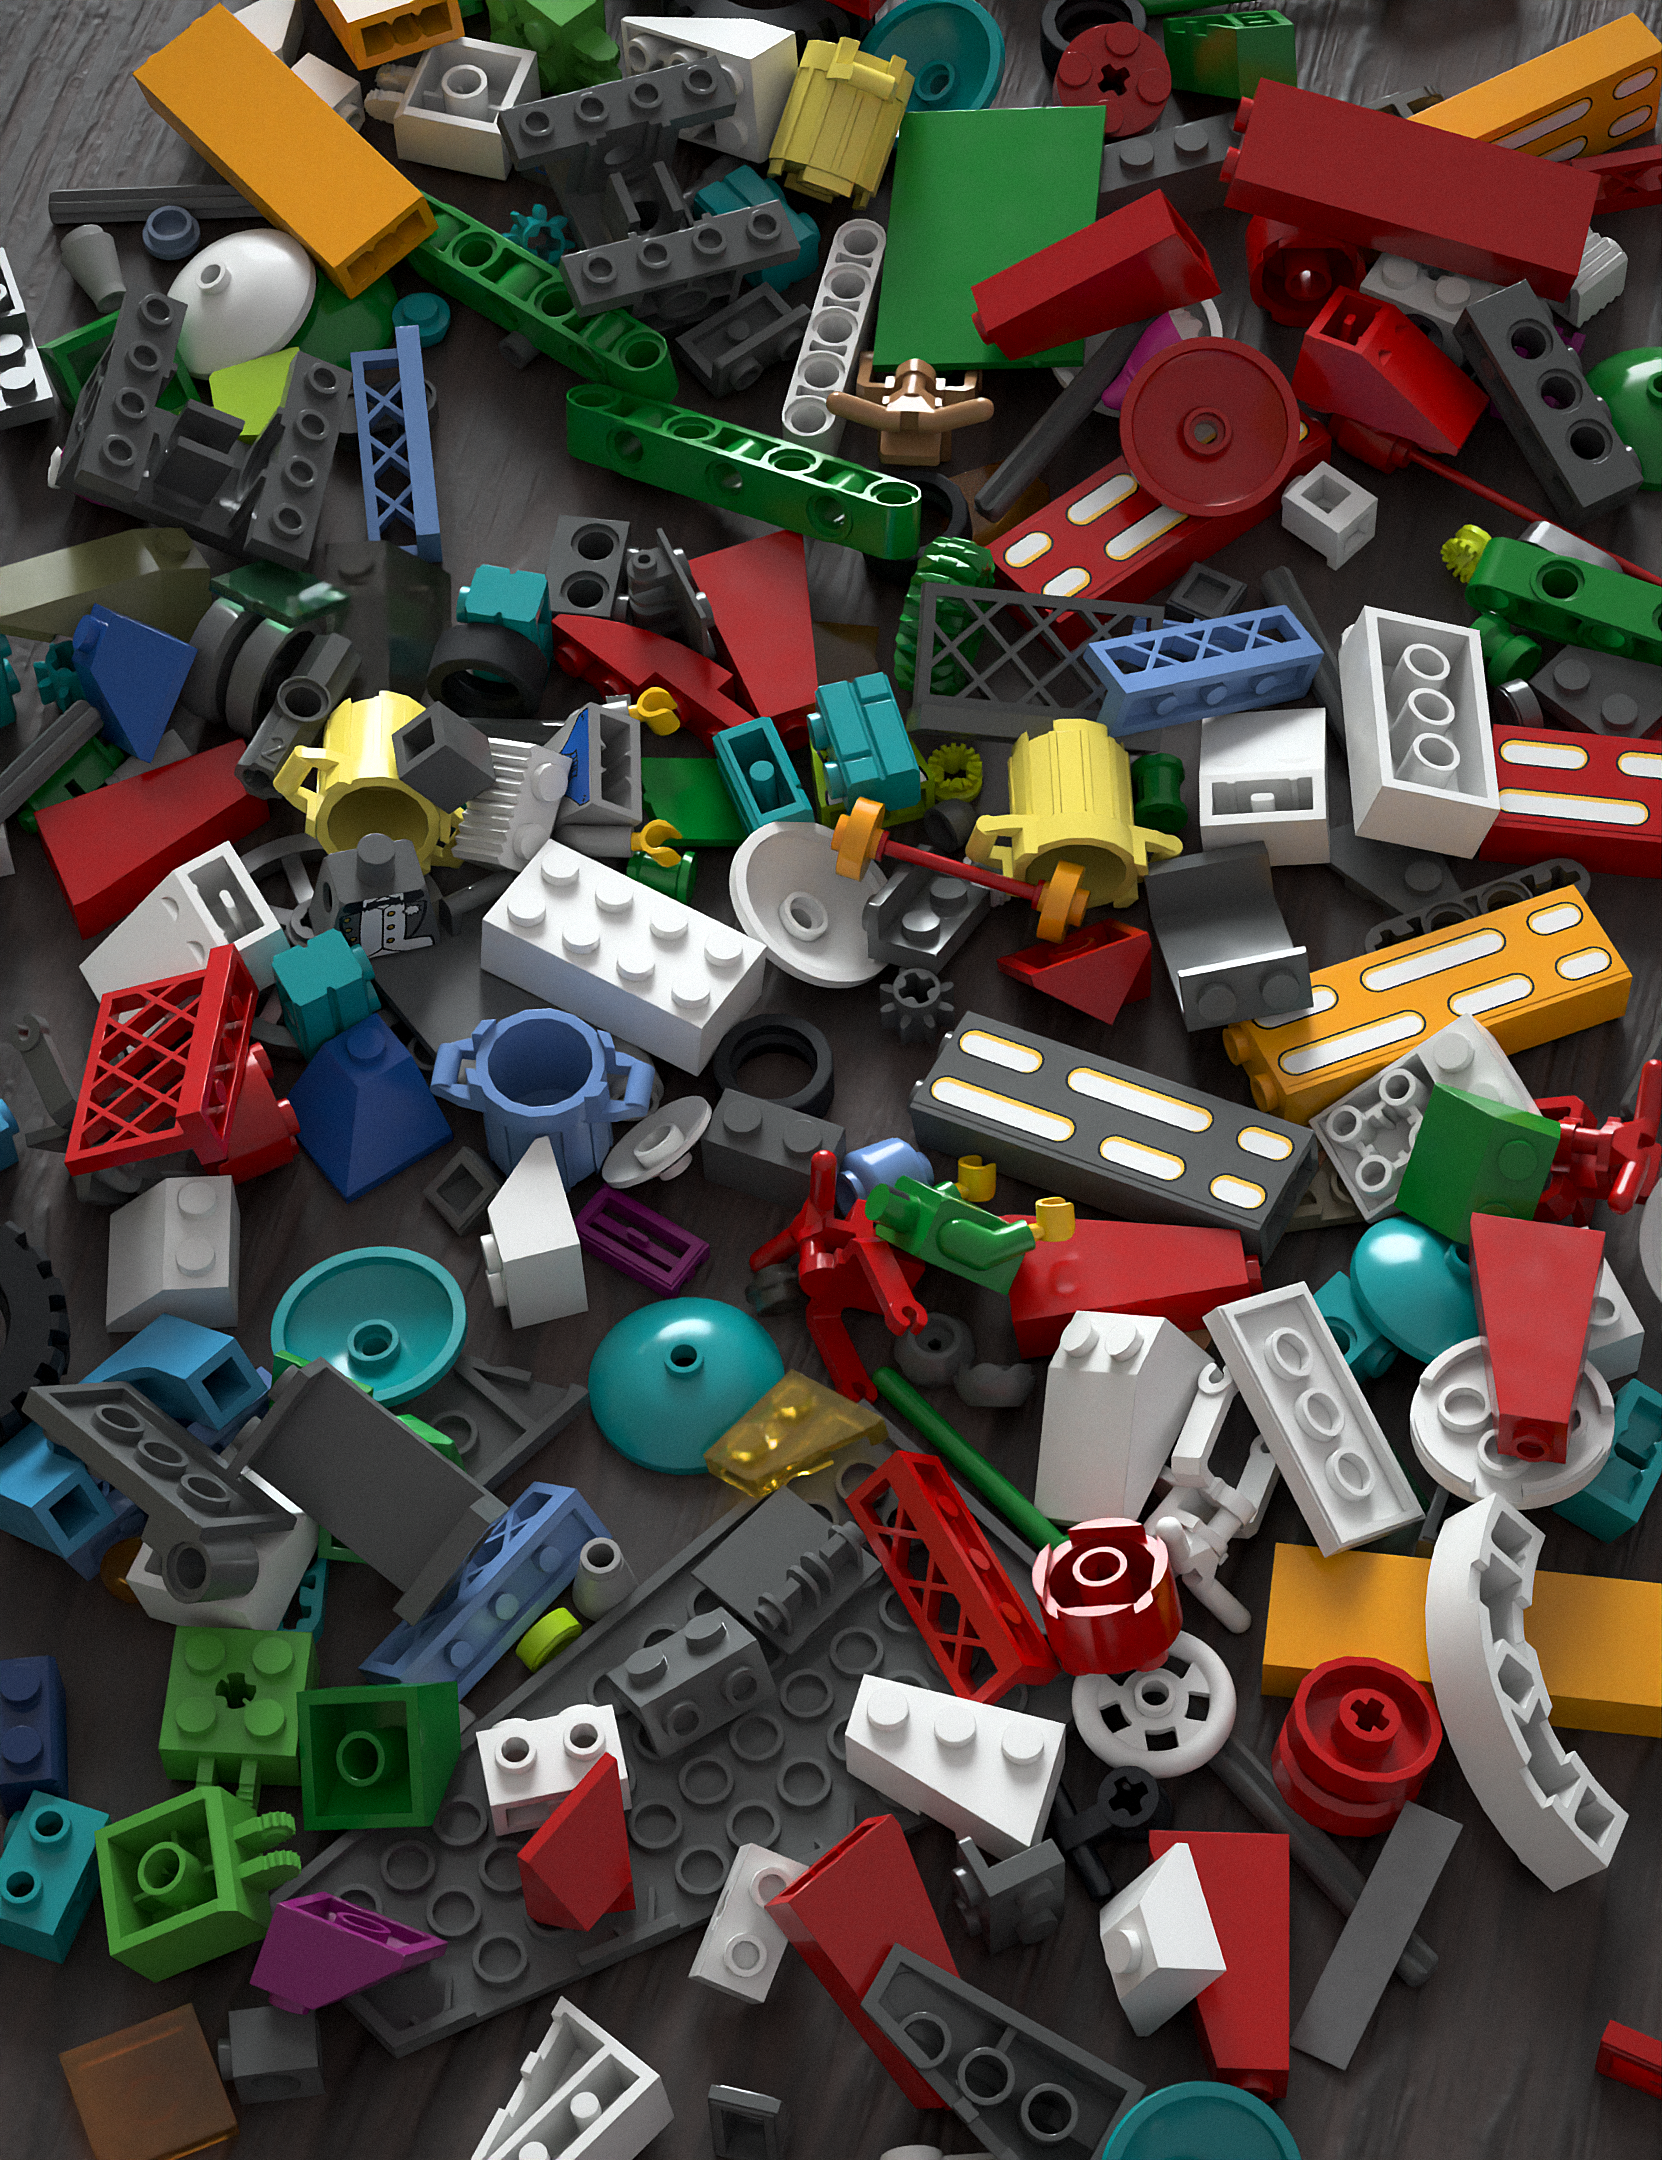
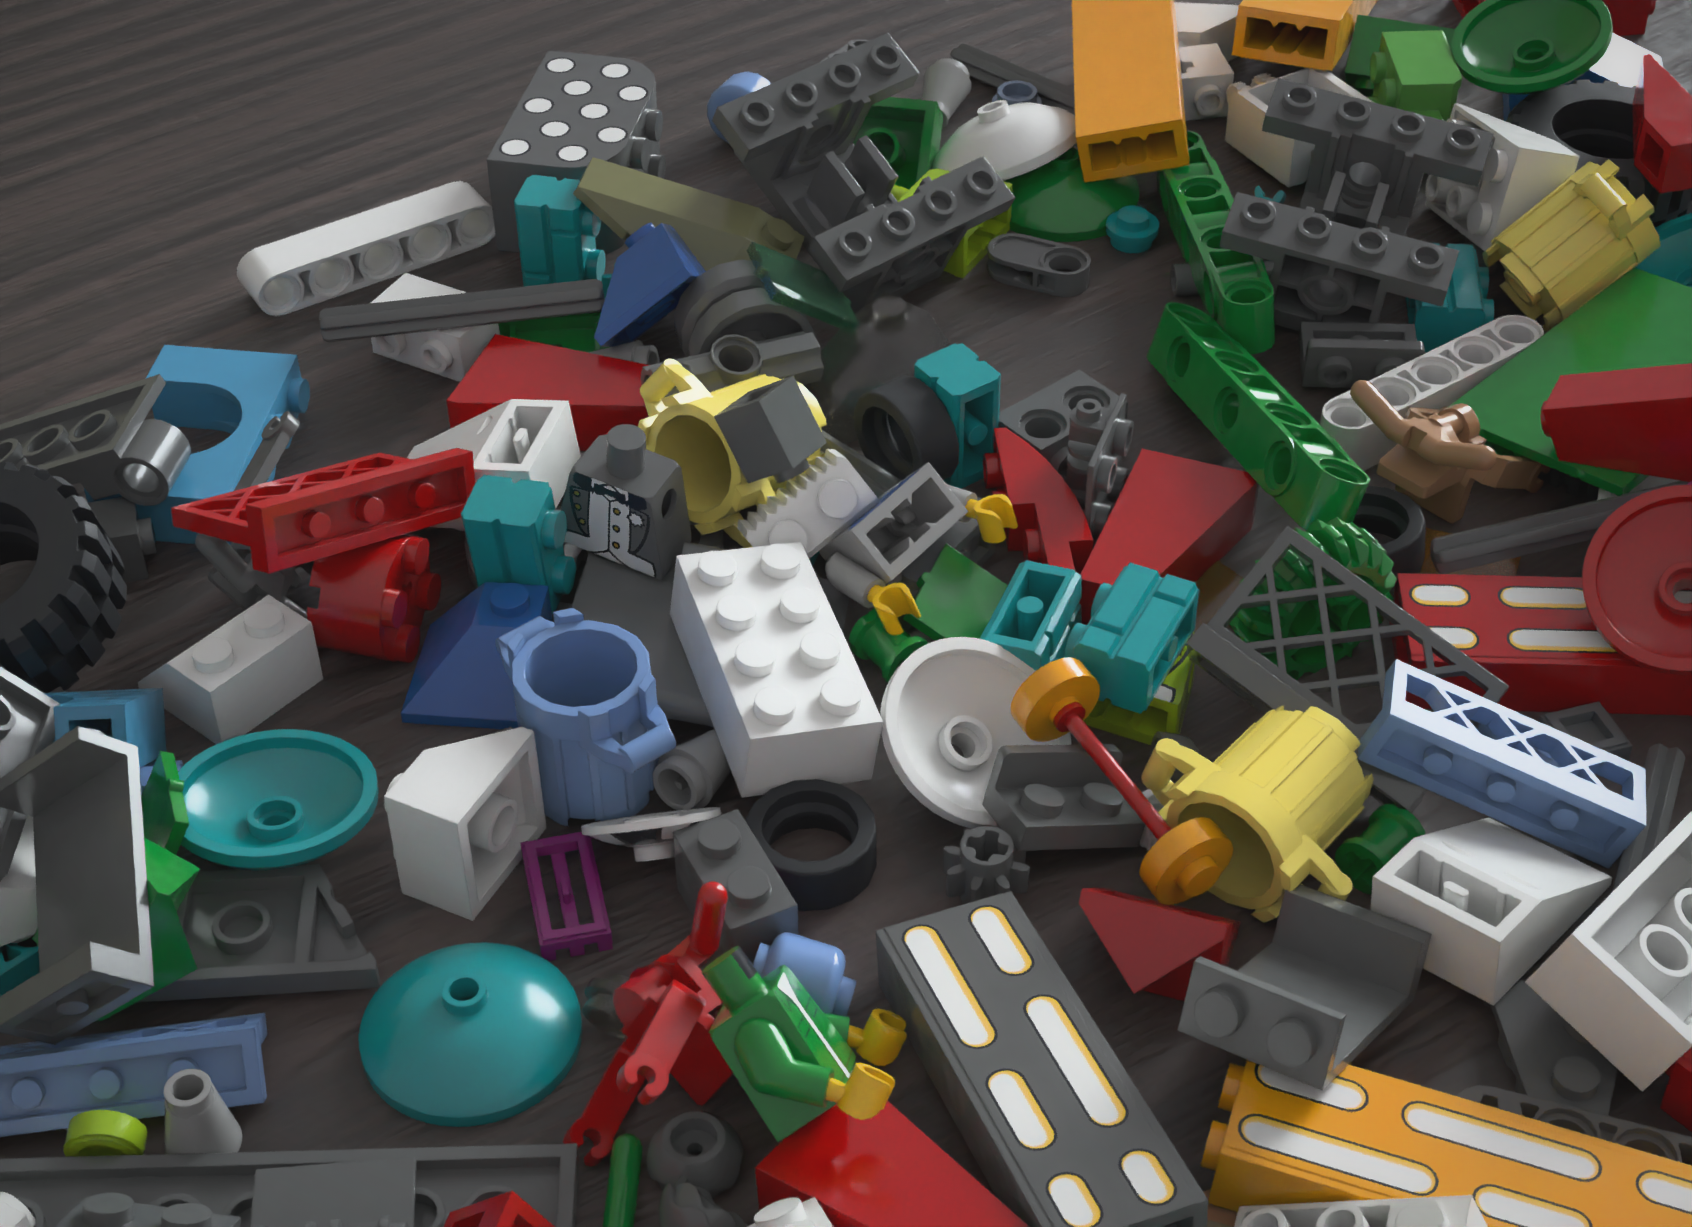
camera: 40 degrees right, 15 degrees down
medium blue fence [350,325,443,568] -> none
clear yellow wing [703,1369,889,1499] -> none
neon yellow bush [928,743,982,802] -> none

